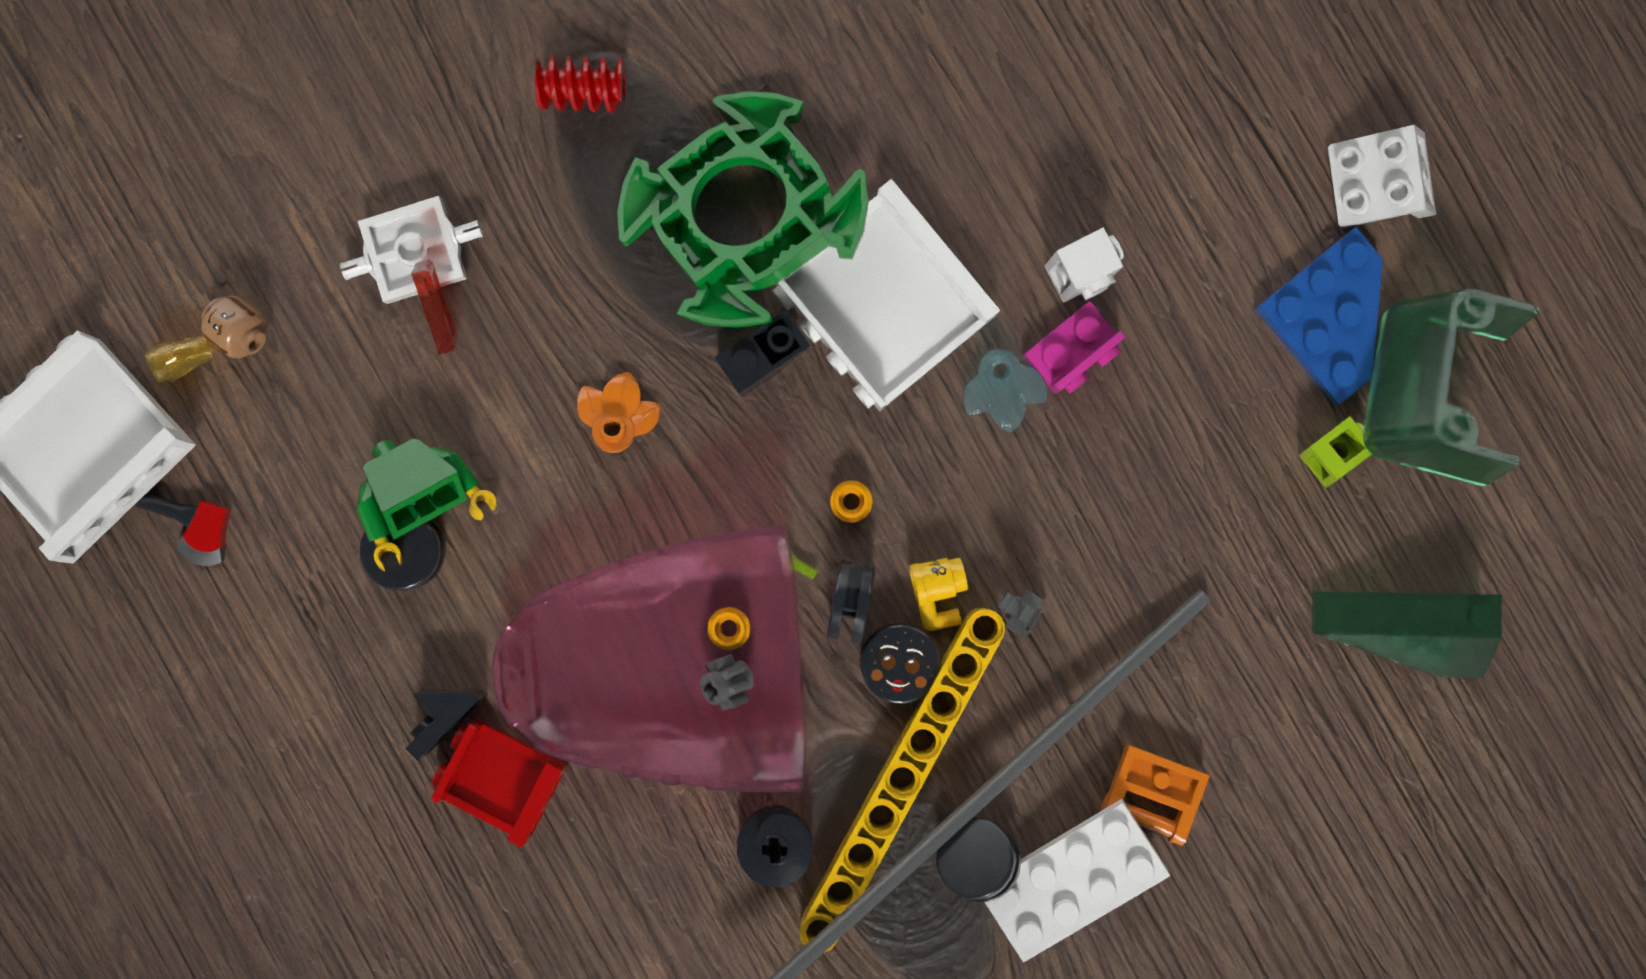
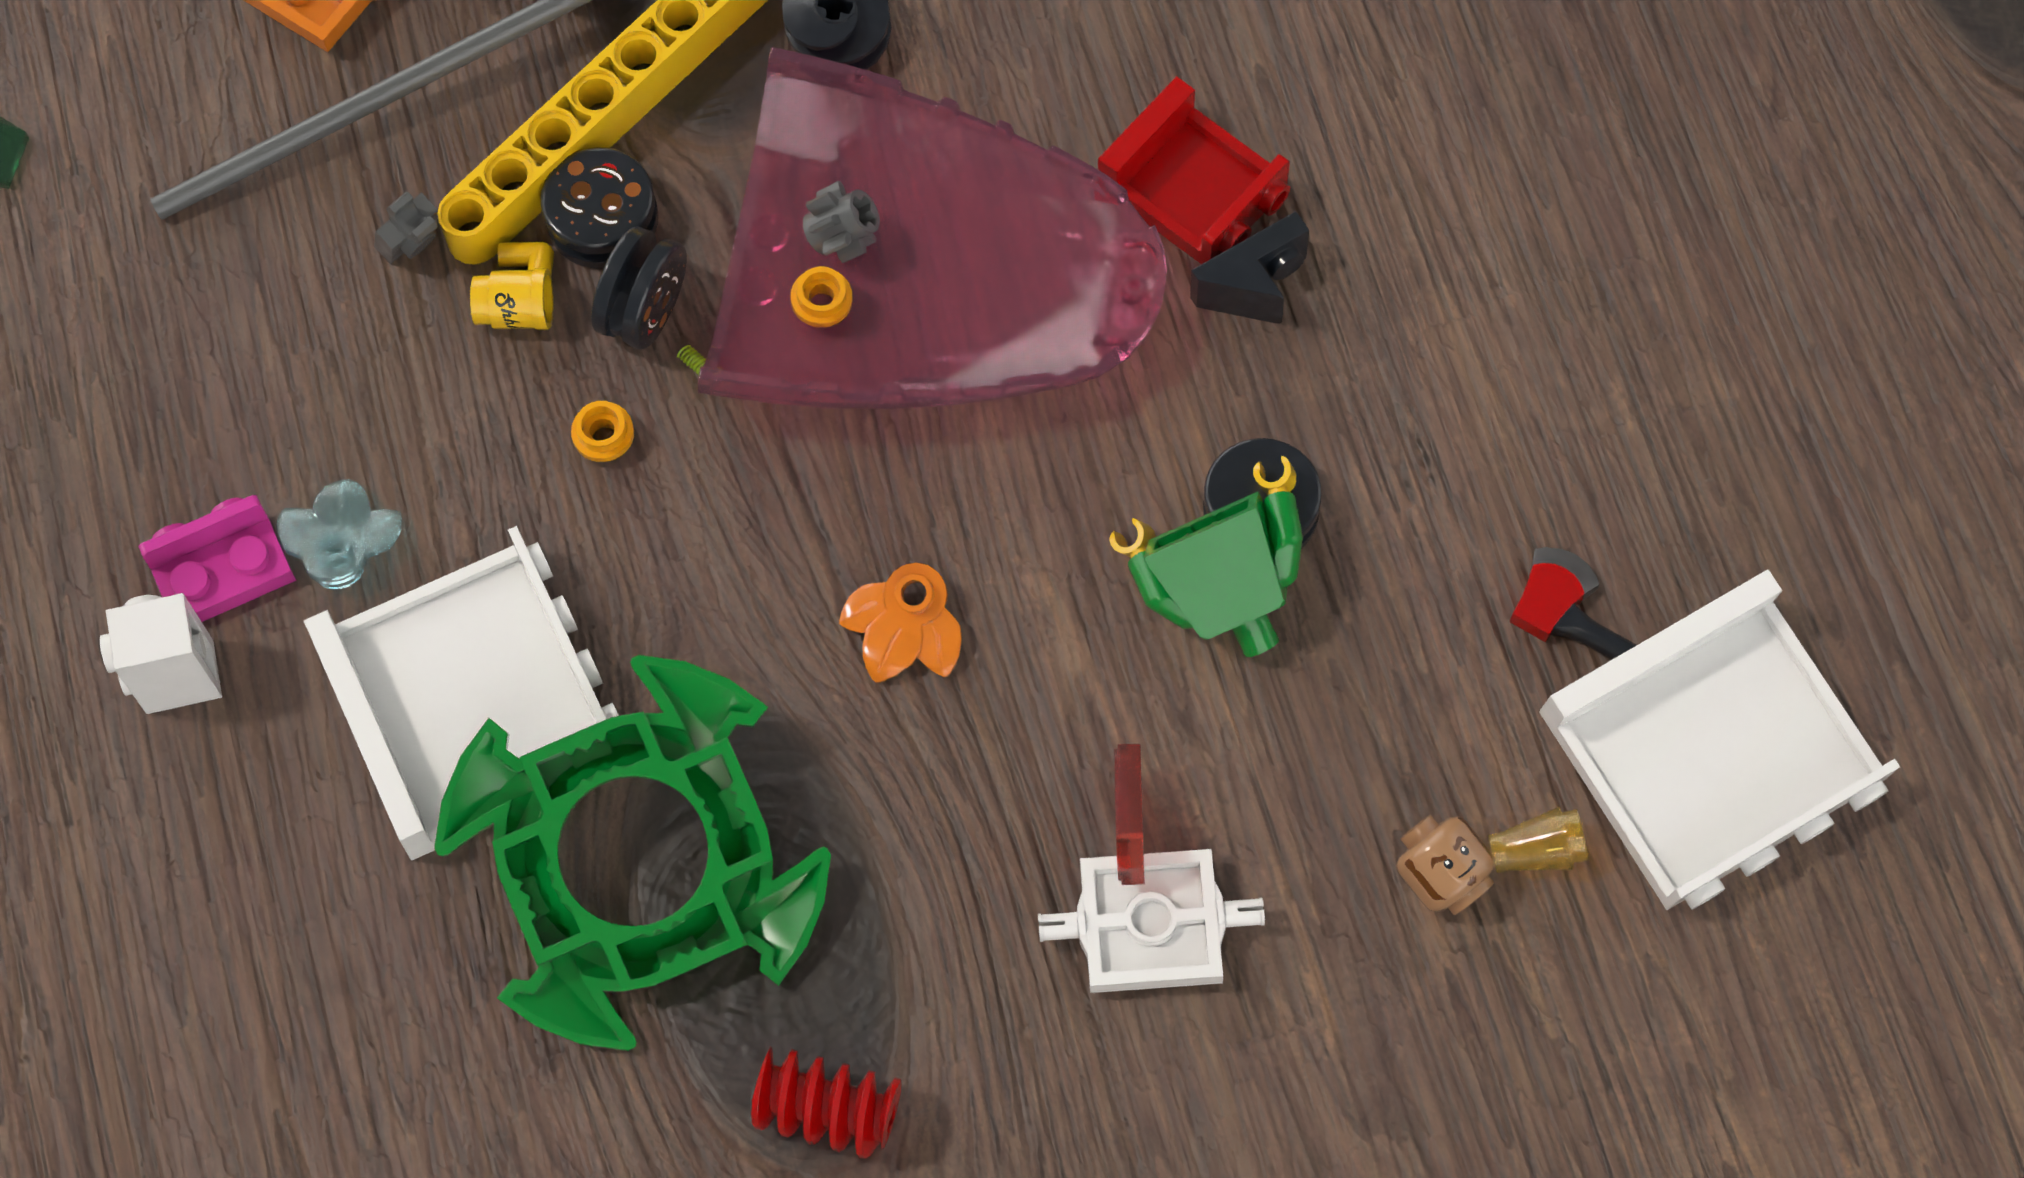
camera: 160 degrees left, 20 degrees down
black slope [715,310,810,398] -> none

